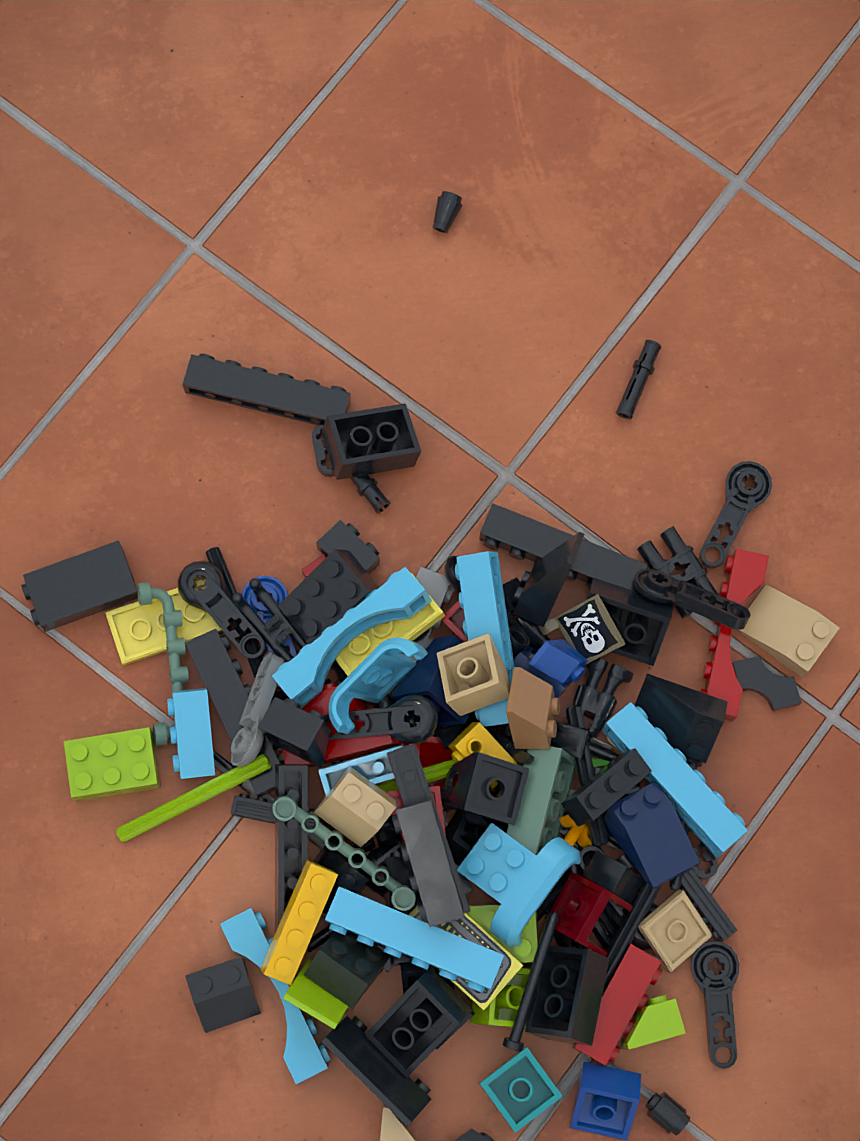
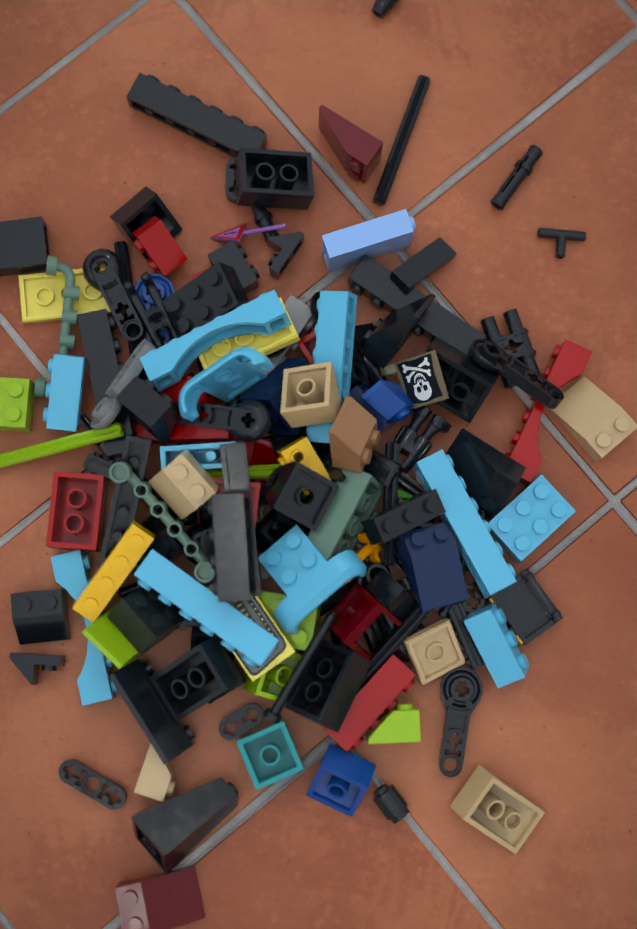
camera: 15 degrees right, 5 degrees up
black beam [699,461,772,569] -> none
black tile [732,656,801,711] -> none
none -> black slope [9,653,65,685]
none -> red brick [46,471,109,552]
none -> black slope [110,186,183,260]
none -> red brick [132,216,188,276]
none -> medium lavender piece [210,223,286,242]
none -> black beam [219,703,263,740]
none -> black slope [267,231,304,280]
none -> dark red slope [319,105,383,183]
none -> light blue brick [321,209,416,272]
none -> black axle [373,75,430,206]
none -> black tile [390,237,457,293]
none -> tan slope [450,765,545,854]
none -> medium azure brick [464,602,529,688]
none -> medium azure brick [488,474,576,563]
none -> black piece [489,569,563,645]
none -> black piece [537,228,586,258]

